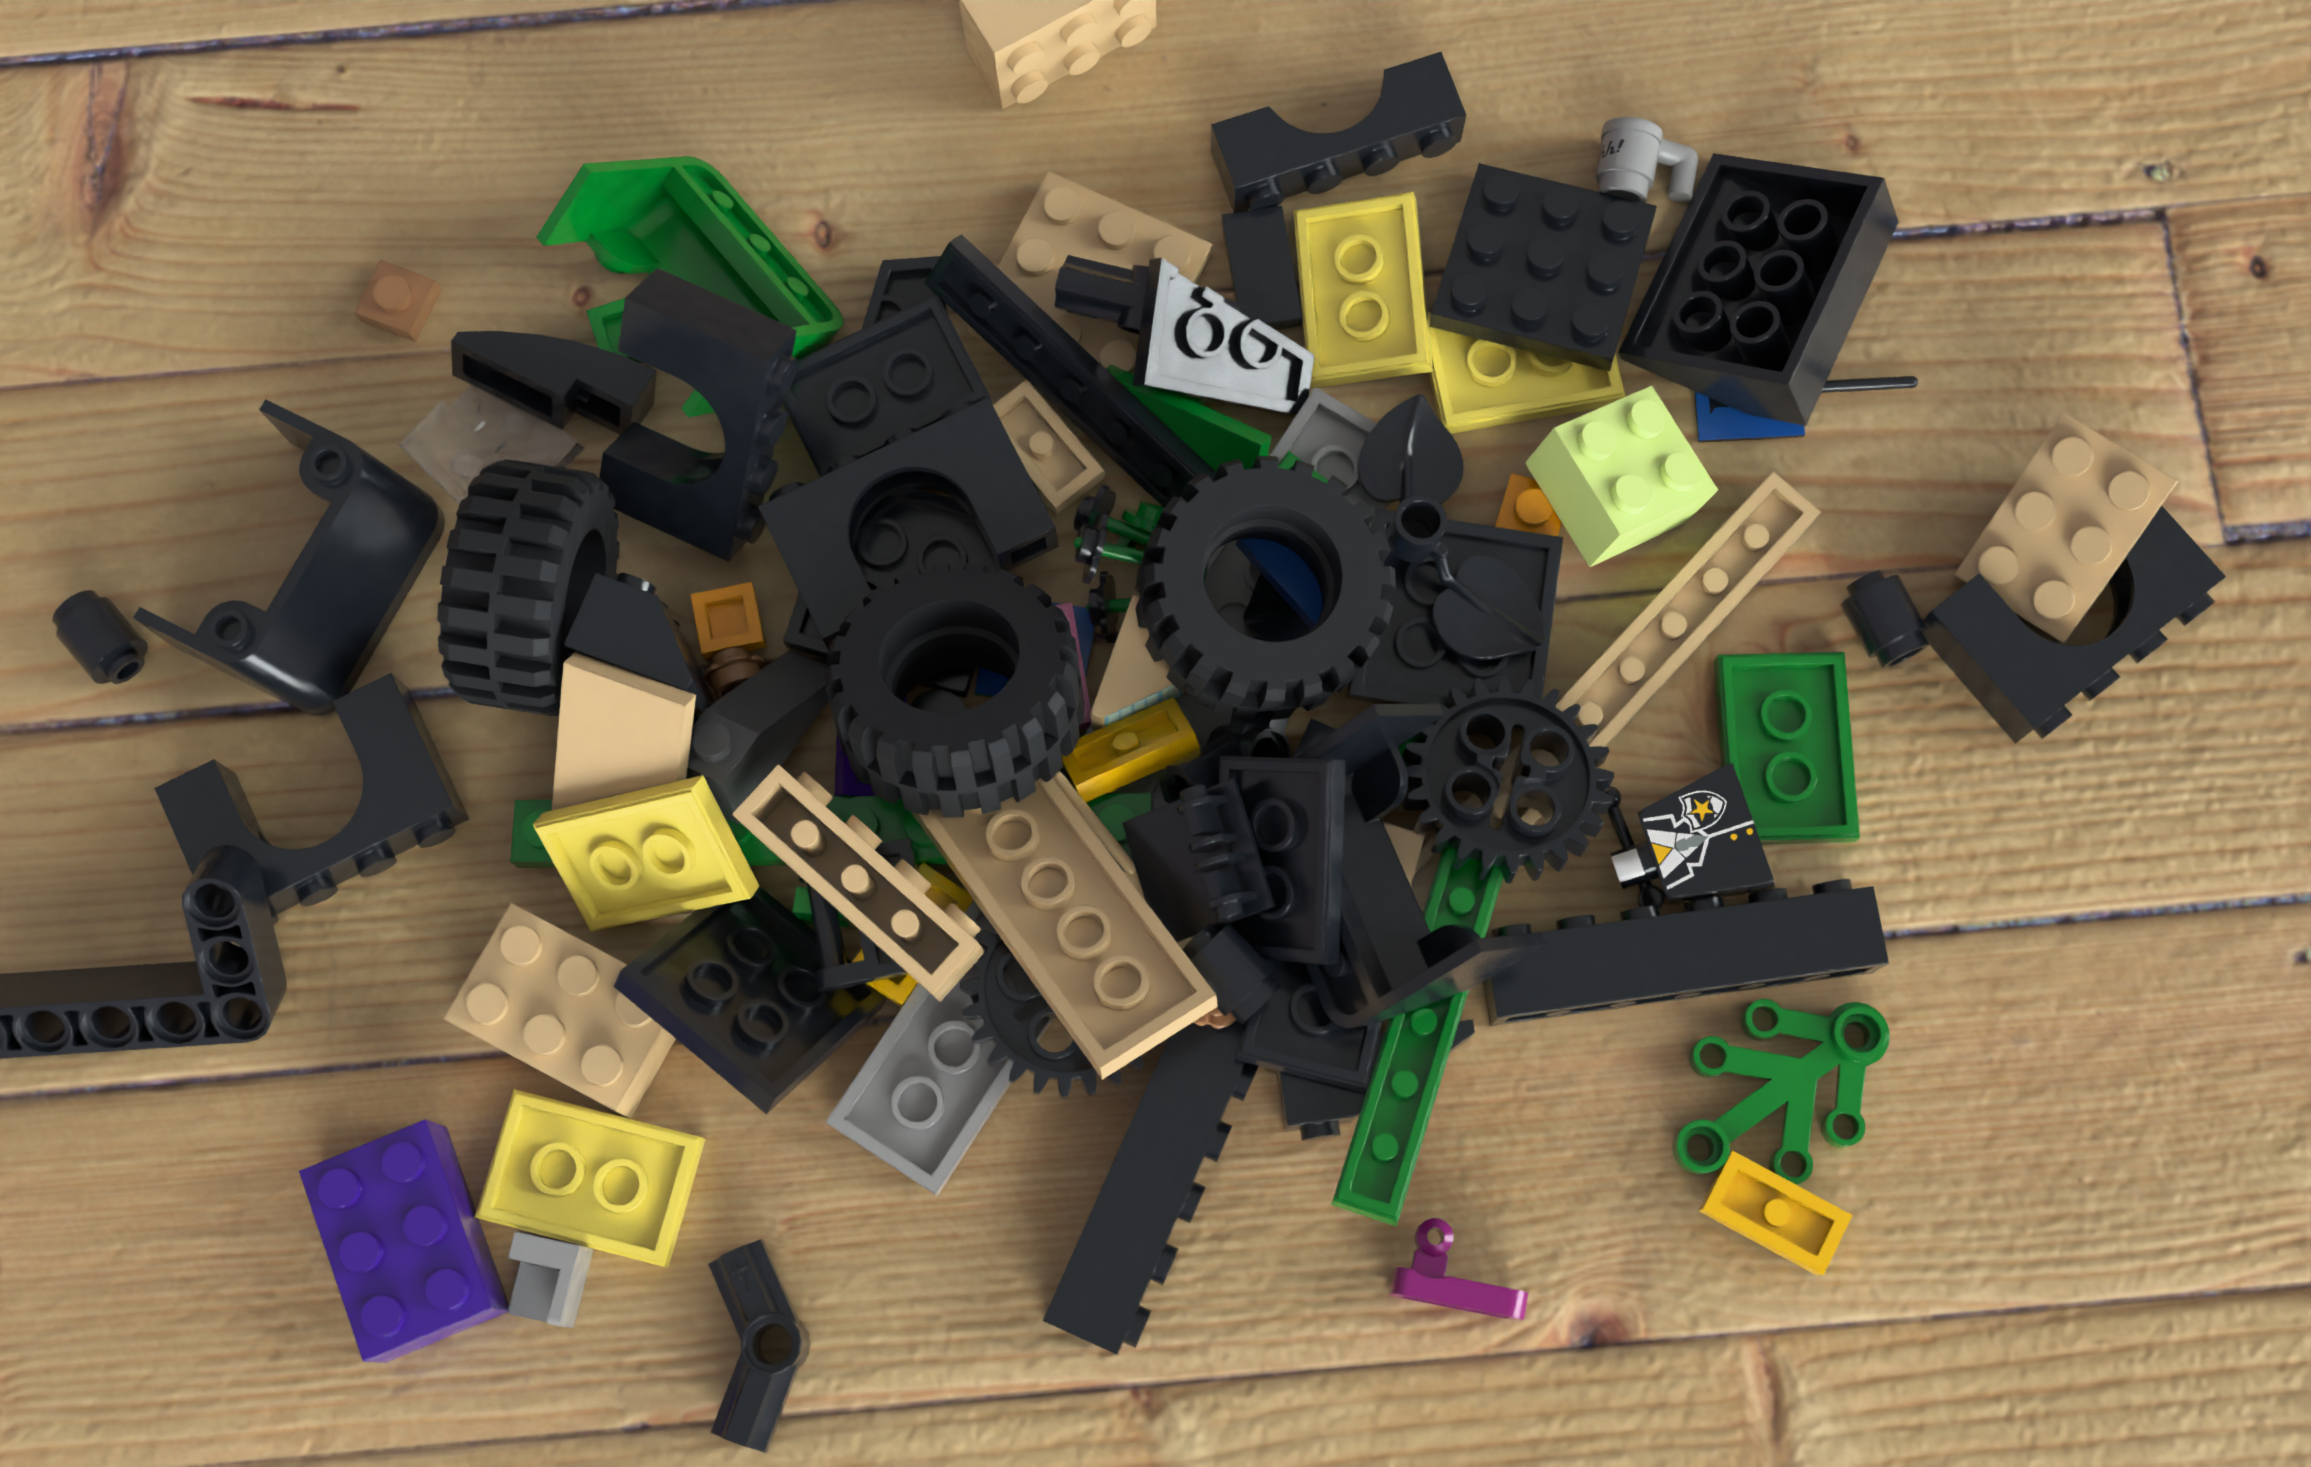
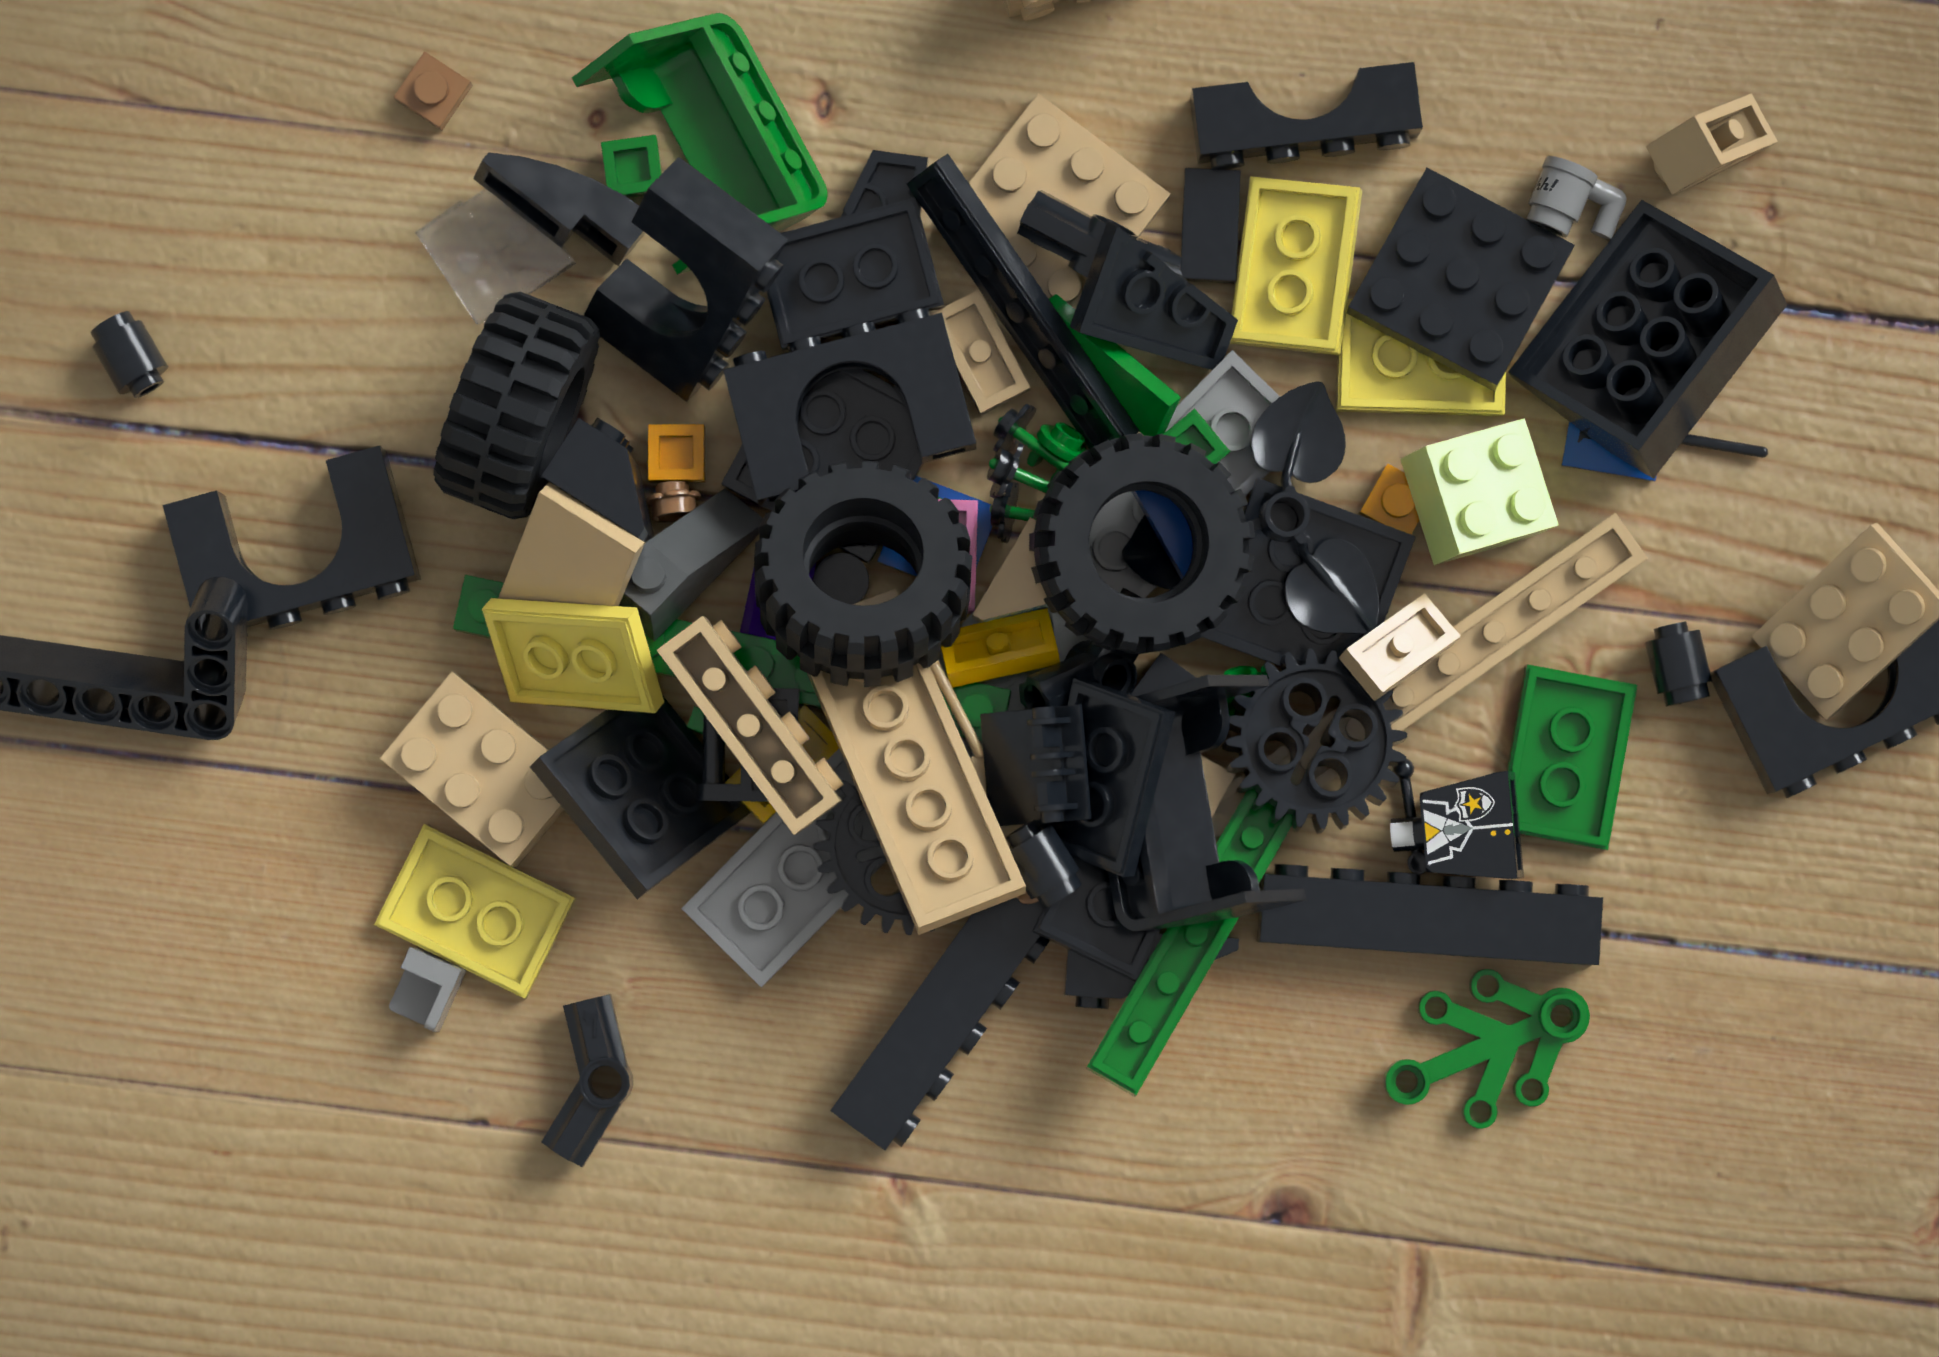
camera: 10 degrees right, 10 degrees up
black windscreen [133,399,445,715] -> none
dark purple brick [299,1119,509,1363] -> none
magenta piece [1389,1218,1529,1321] -> none
yellow plate [1698,1150,1853,1276] -> none
none -> plate [1339,593,1460,701]
none -> tan slope [1646,93,1778,195]

